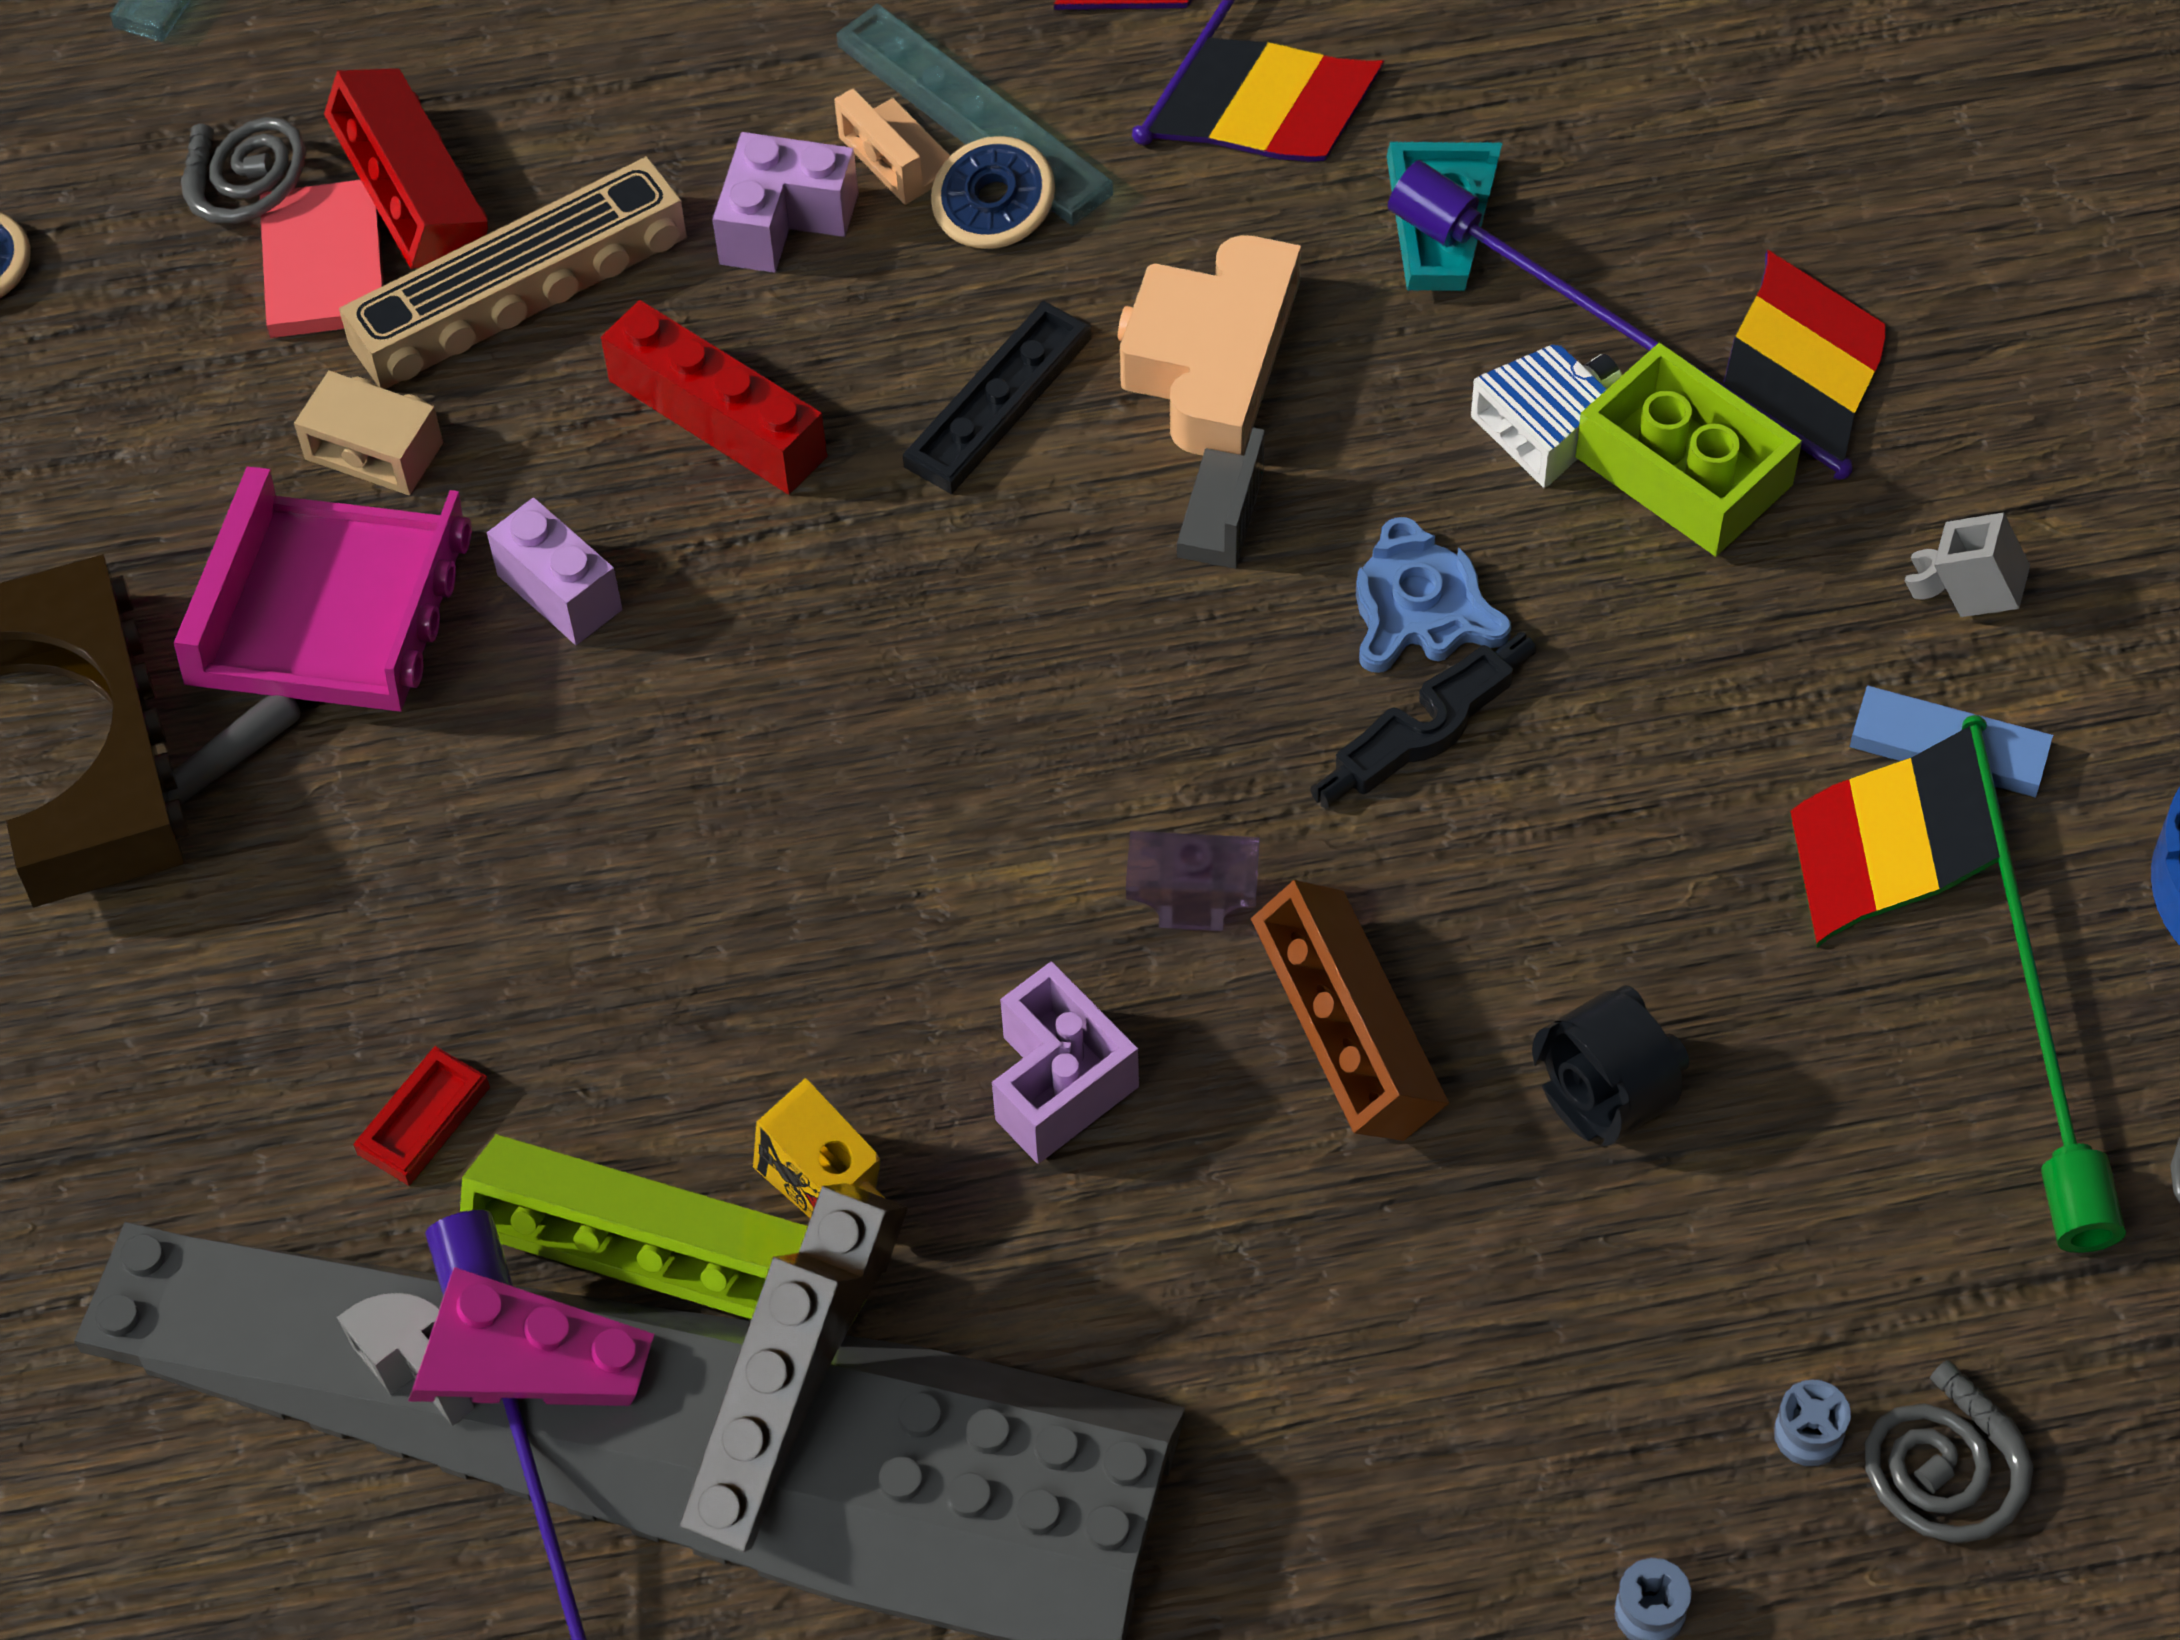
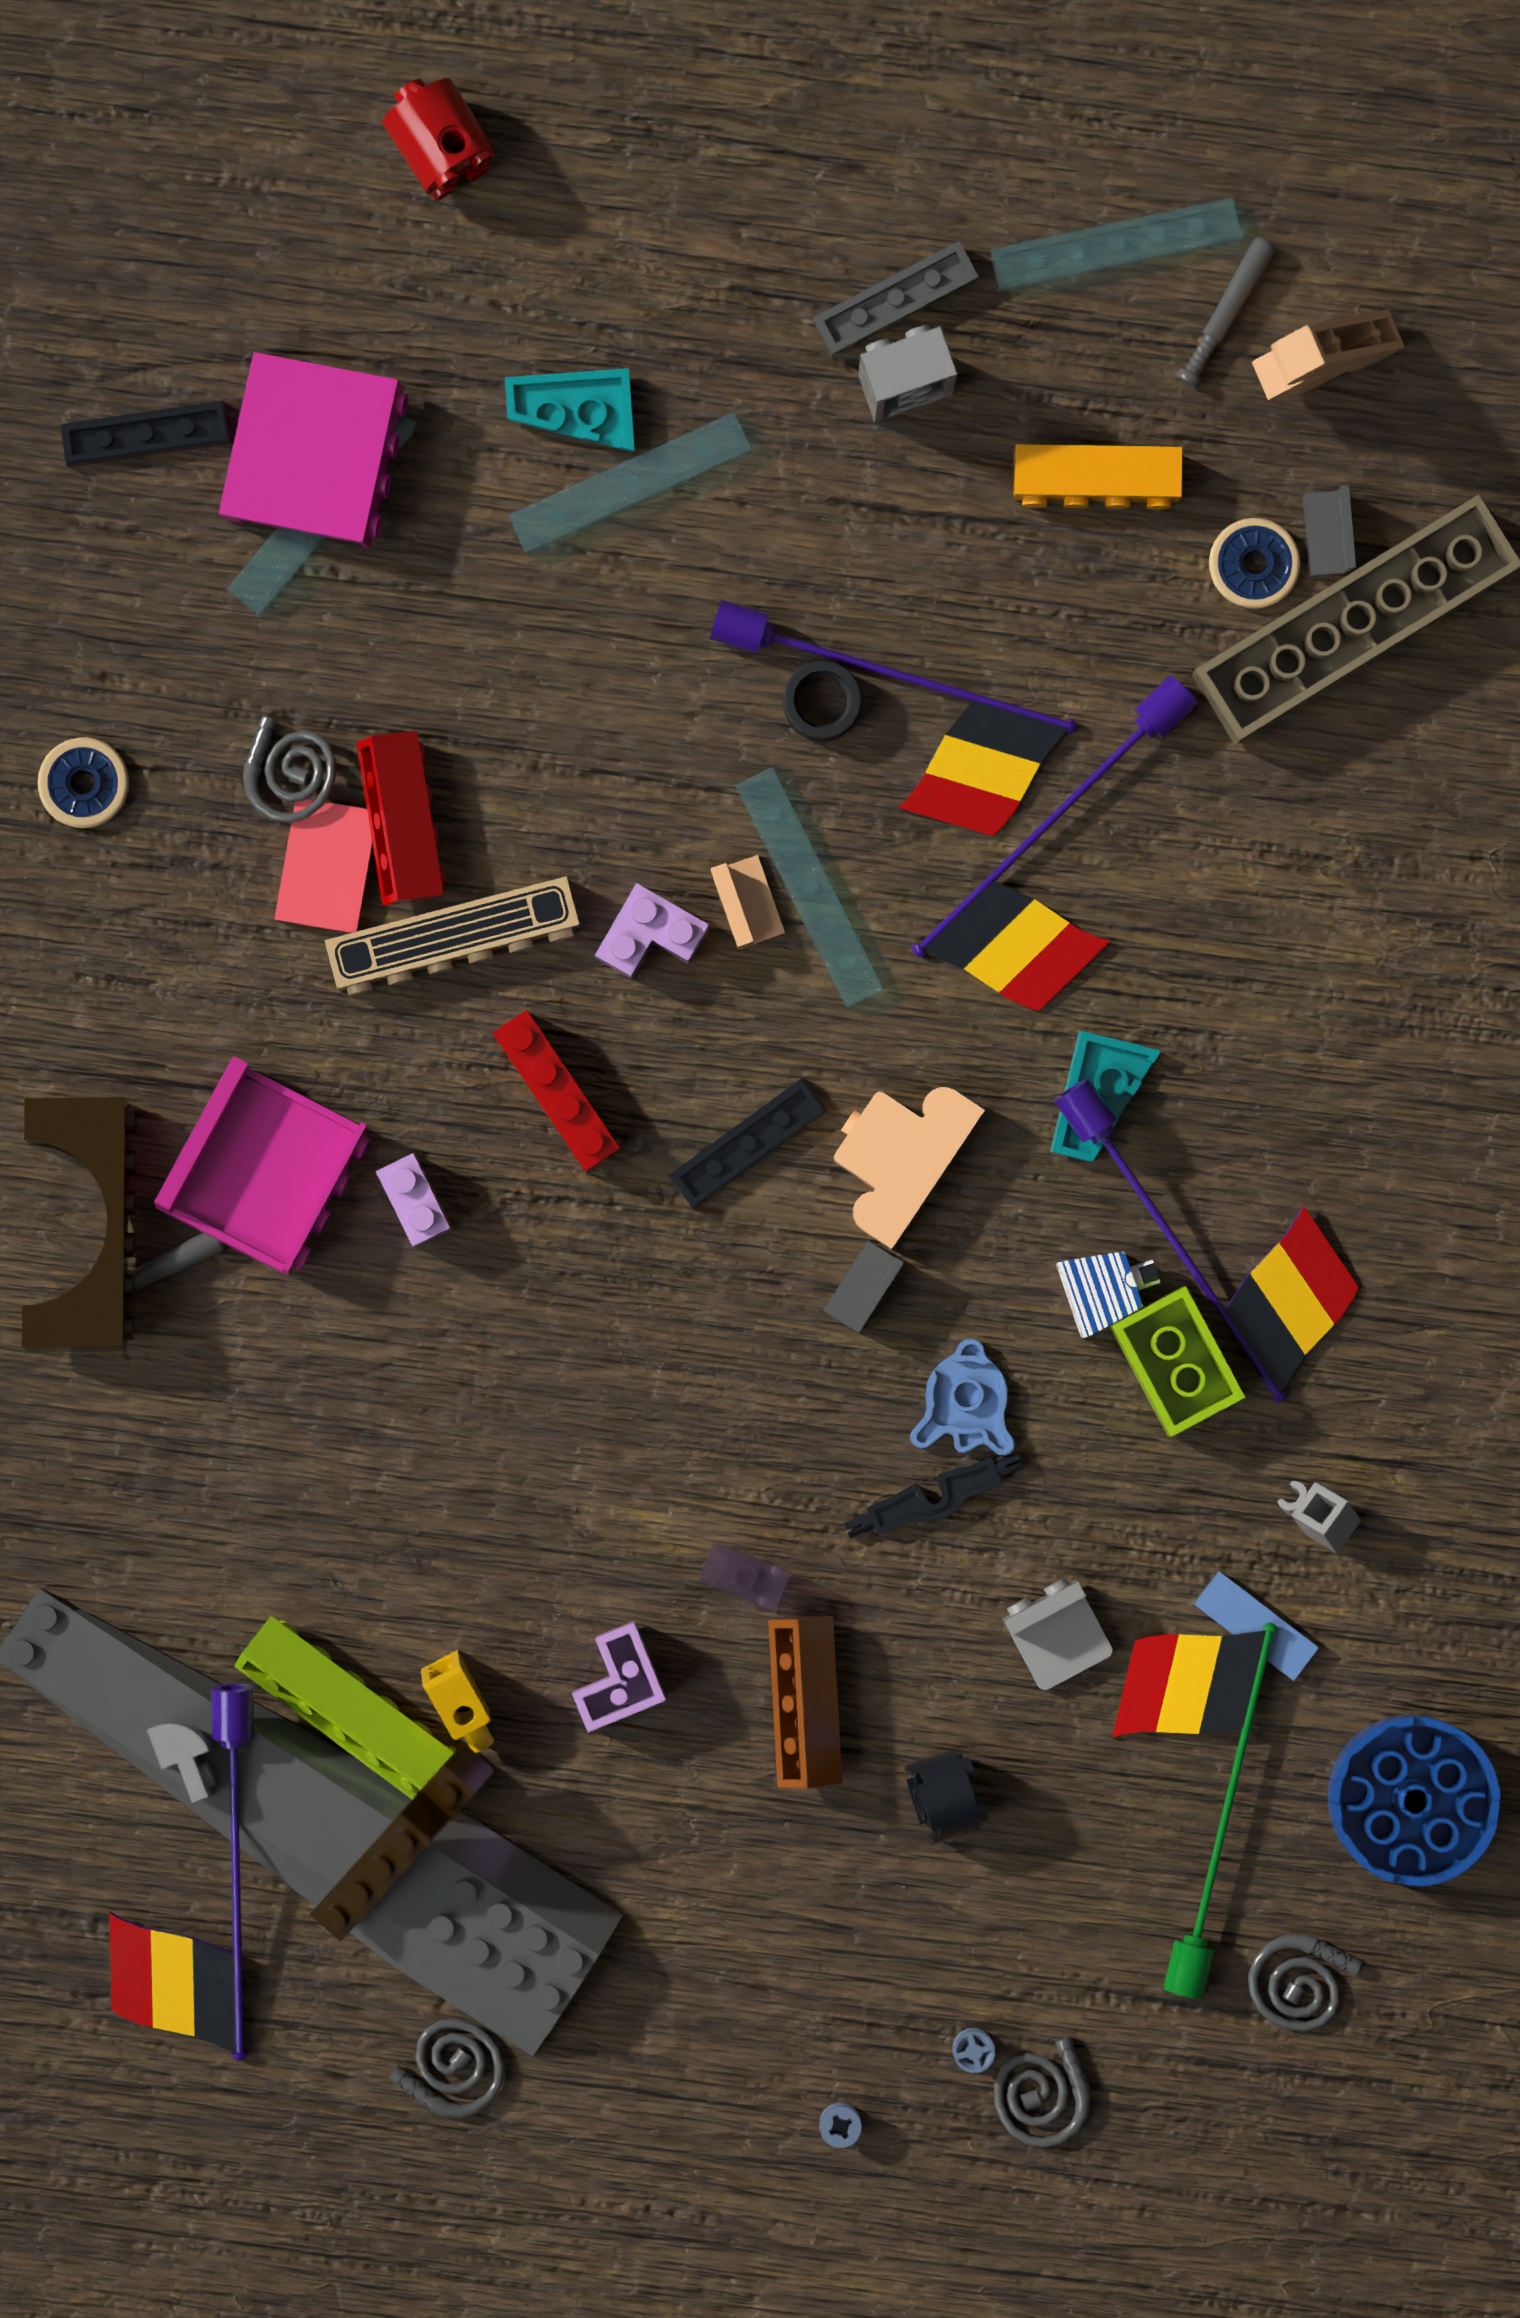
camera: 15 degrees right, 30 degrees up
tan brick [294,370,443,496] -> none
red tile [353,1046,490,1186] -> none
dark pink wing [408,1267,654,1406] -> none
dark blue wheel [931,136,1055,249] -> none
none -> light grey bracket [1002,1577,1112,1690]

